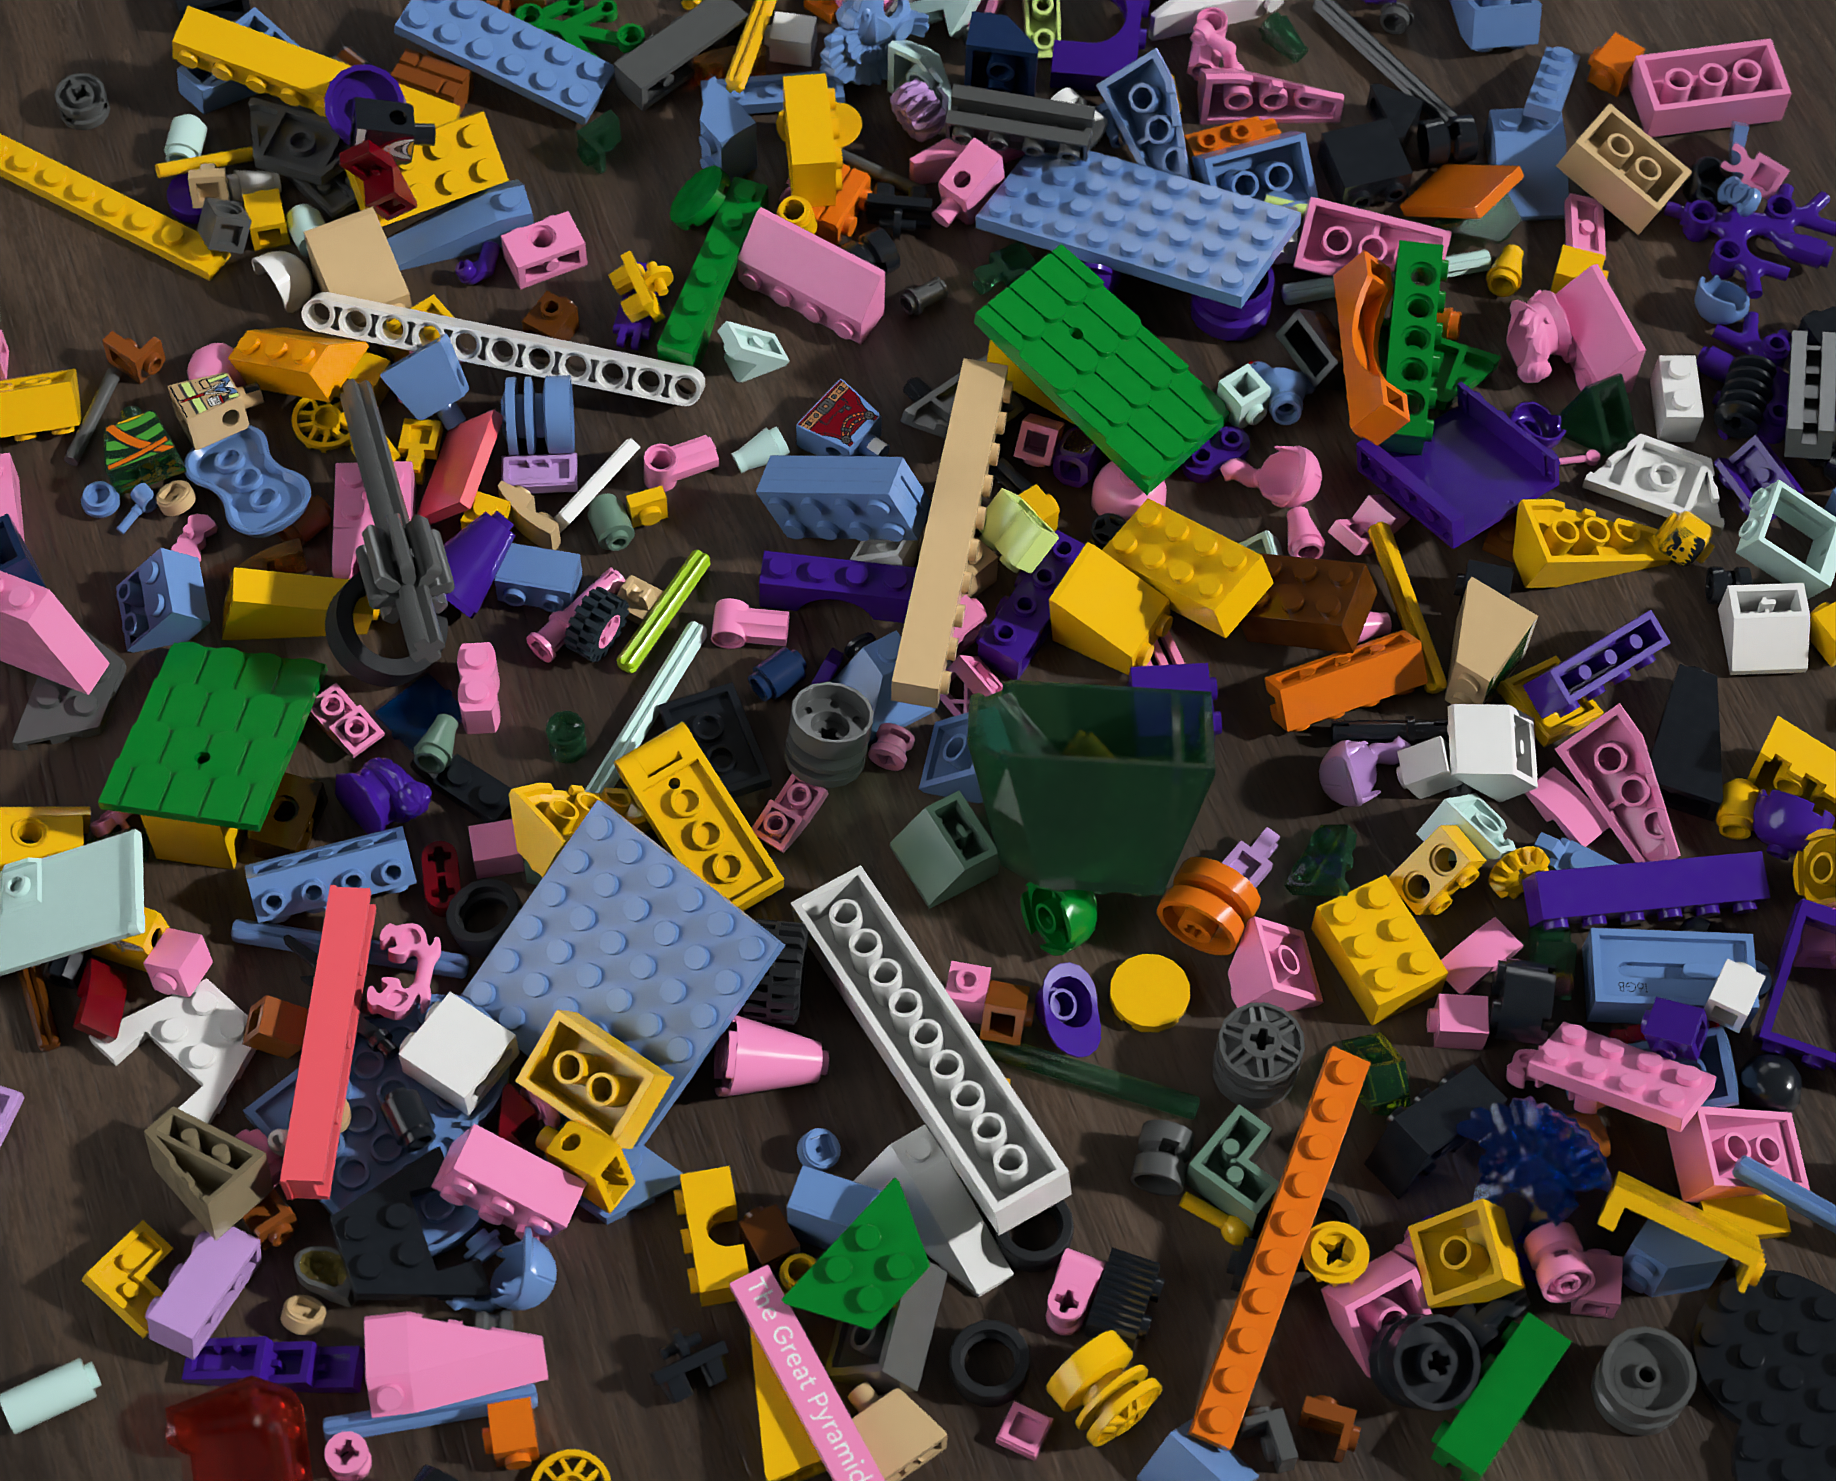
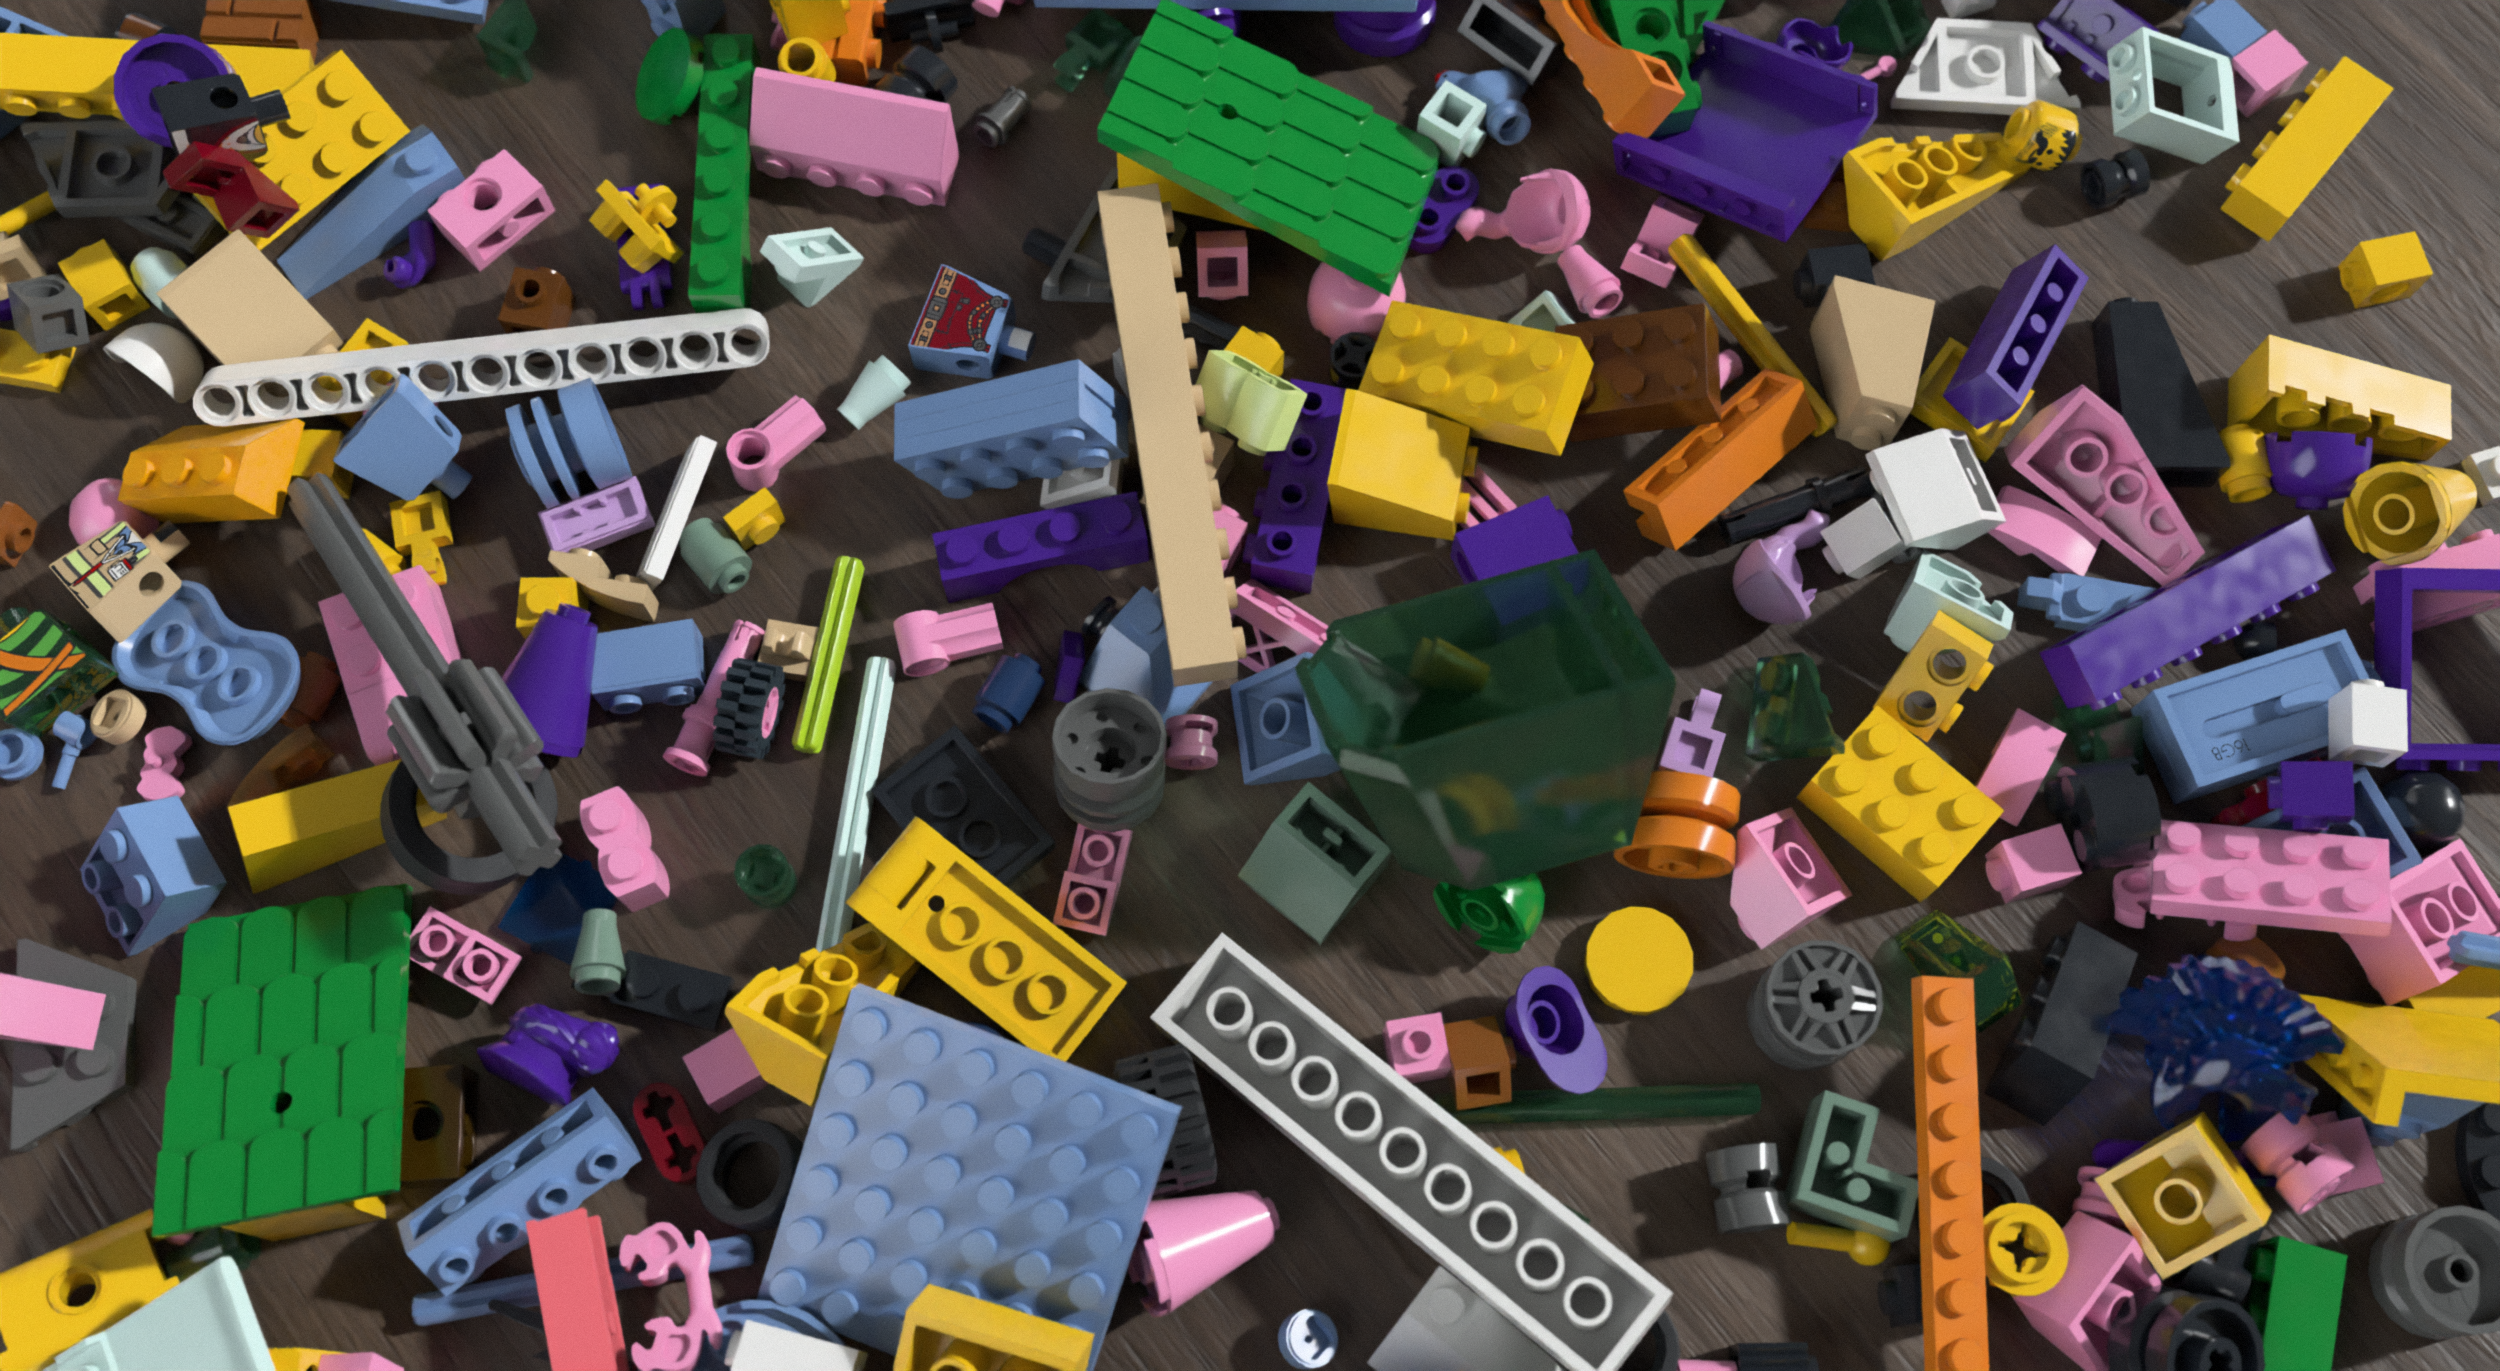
camera: 20 degrees left, 10 degrees up
white cone [226,170,281,206] -> none
yellow wheel [291,390,351,453] -> none
coral tile [417,409,503,525] -> none
dark purple rock [1053,426,1103,488] -> none
yellow gear [1489,846,1550,899] -> none
white slope [1718,583,1810,675] -> none

